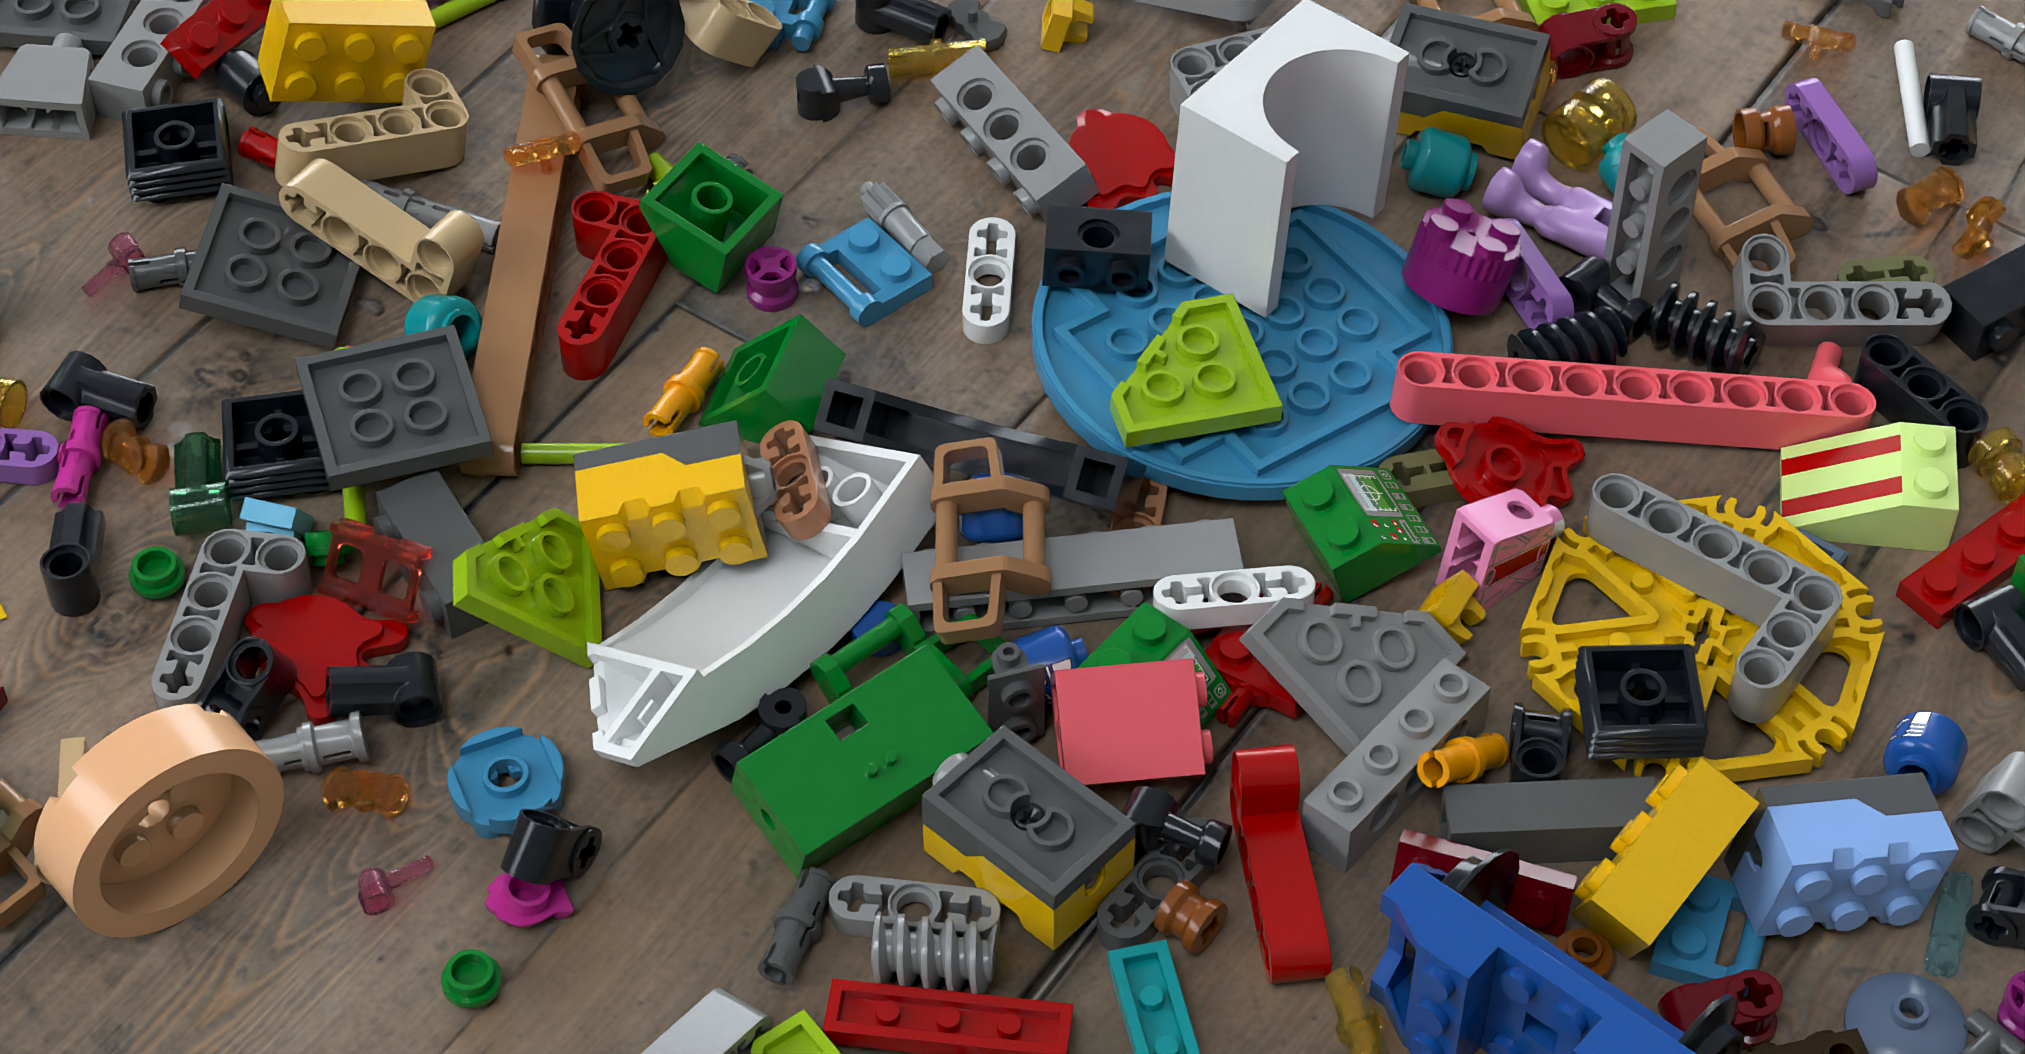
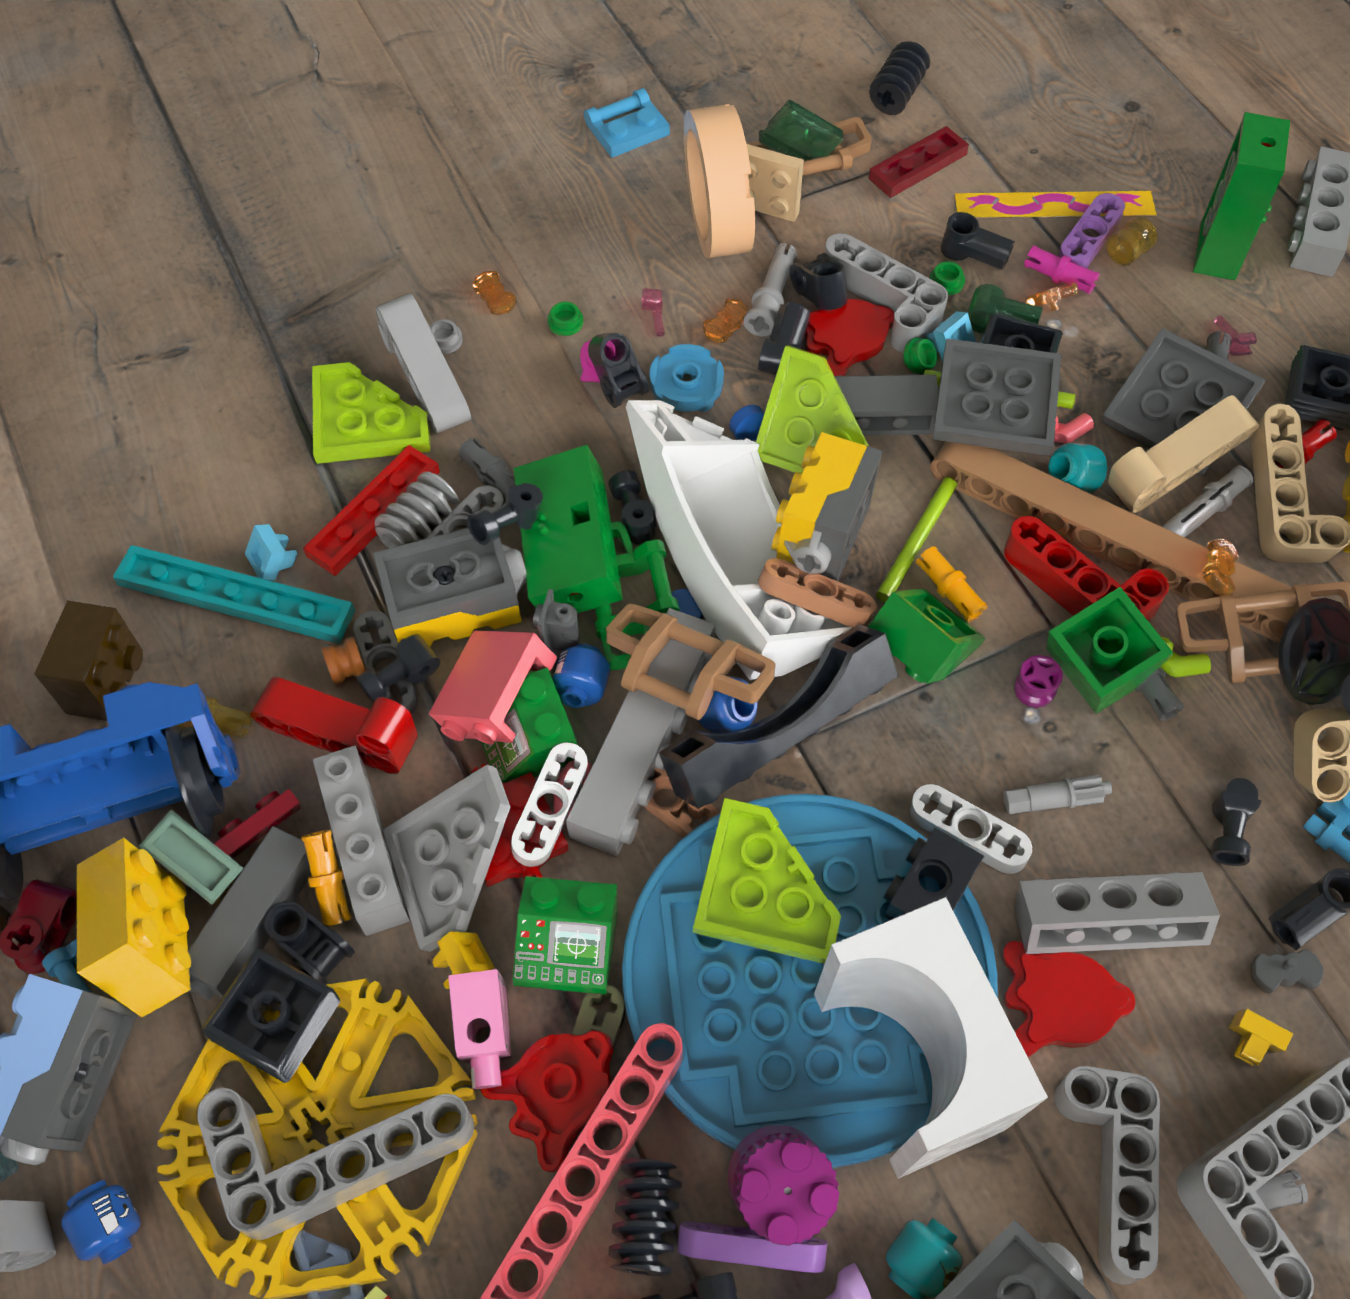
camera: 120 degrees right, 10 degrees up
black piece [40,350,158,430] -> none
clear red piece [316,517,433,624] -> none
dark azure plate [796,217,933,327] -> none
clear yellow pin [887,38,988,79] -> none
none -> sand green tile [139,810,244,904]
none -> black leg [467,483,543,545]
none -> blue tile [729,405,765,441]

